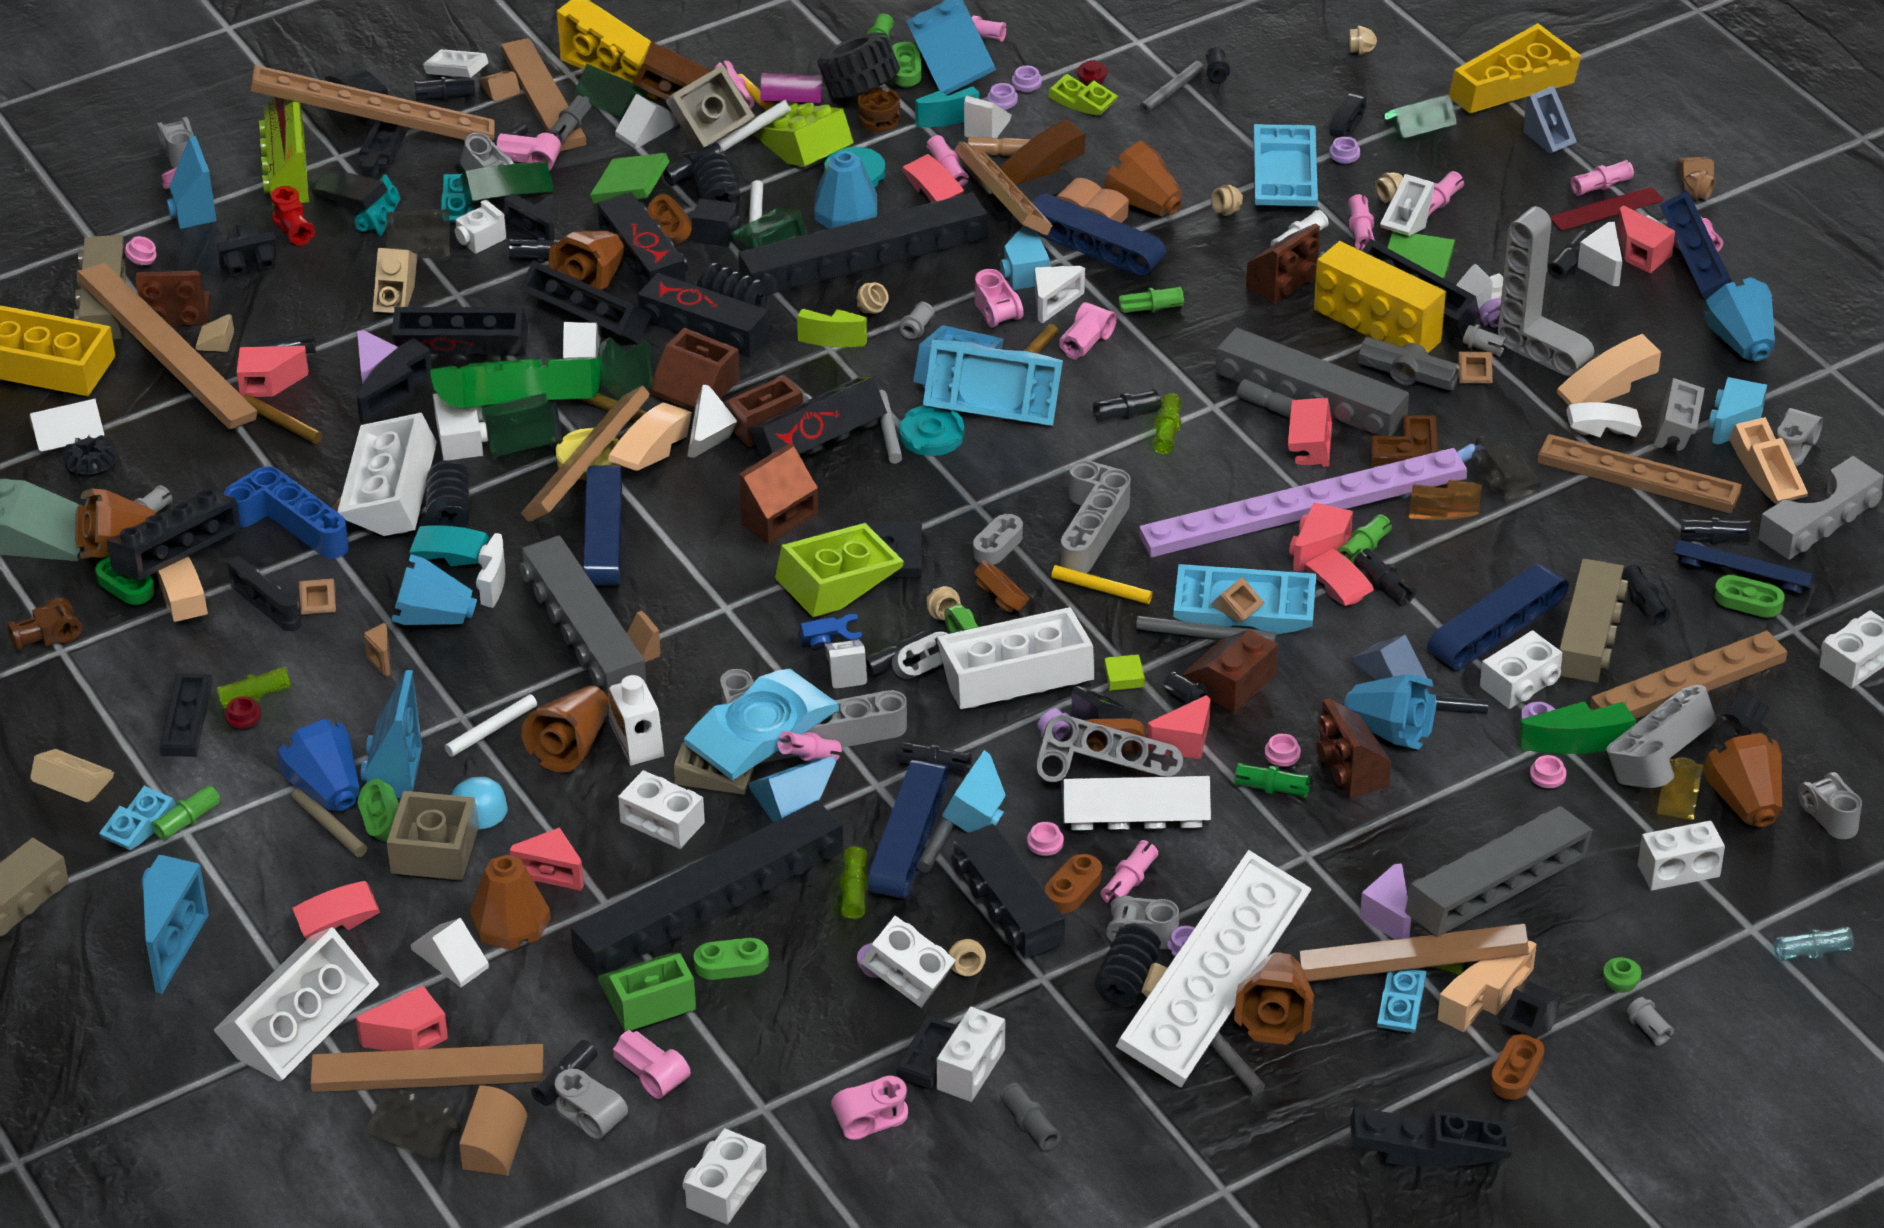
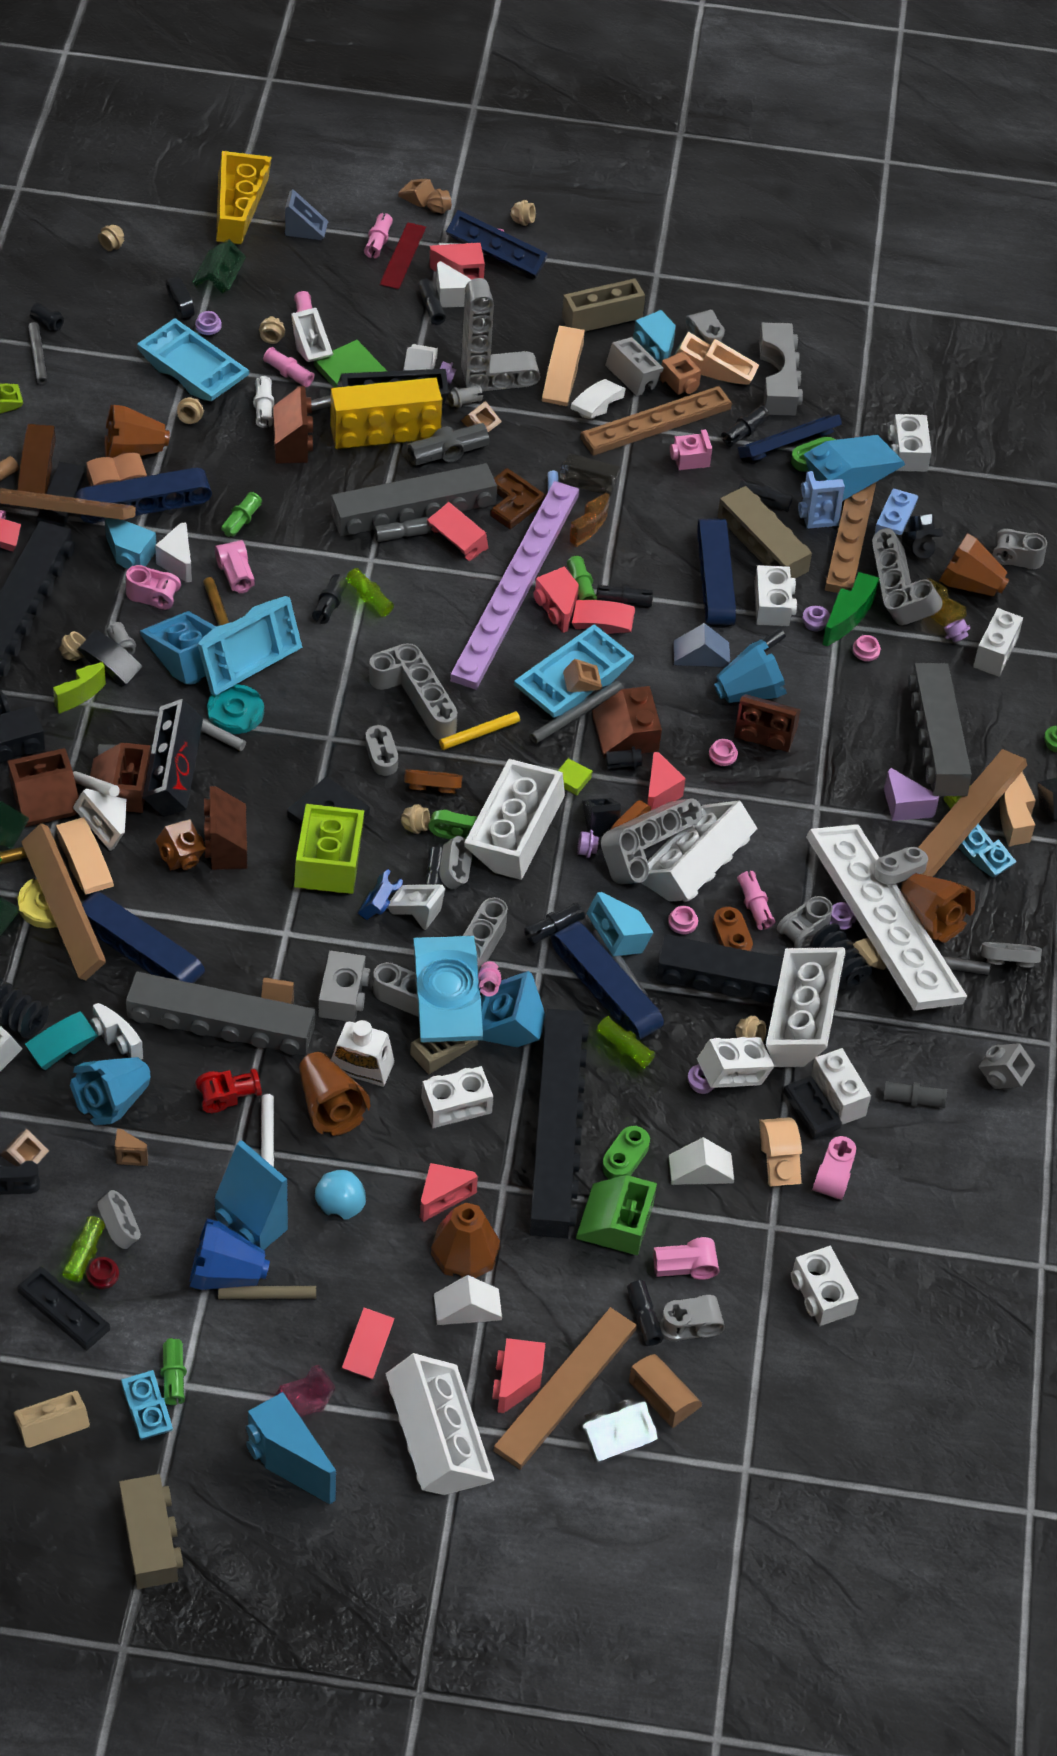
camera: 55 degrees left, 10 degrees up
bright green plate [358,778,399,842] -> none
dark tan brick [387,791,478,880] -> none
green pin [1234,763,1310,798] -> none
dark azure cone [1703,277,1775,361] -> none
none -> white bar [73,771,120,797]
none -> black slope [77,630,143,687]
none -> light grey beam [97,1190,141,1249]
none -> dark orange brick [156,819,206,870]
none -> red connector [195,1069,262,1113]
none -> clear pink bracket [276,1365,336,1417]
none -> light grey brick [319,951,370,1022]
none -> tan plate [511,200,536,226]
none -> dark tan brick [562,278,645,331]
none -> nougat brick [660,351,701,395]
none -> white slope [669,1137,734,1185]
none -> bright pink brick [670,429,712,470]
none -> light nougat brick [759,1117,802,1186]
none -> white slope [766,947,845,1067]
none -> light blue bracket [798,471,845,529]
none -> dark azure slope [804,435,905,500]
none -> light grey plate [874,847,928,884]
none -> light blue bracket [875,488,918,535]
none -> lavender plate [944,619,970,642]
none -> light grey brick [979,1043,1035,1089]
none -> light grey plate [981,942,1042,967]

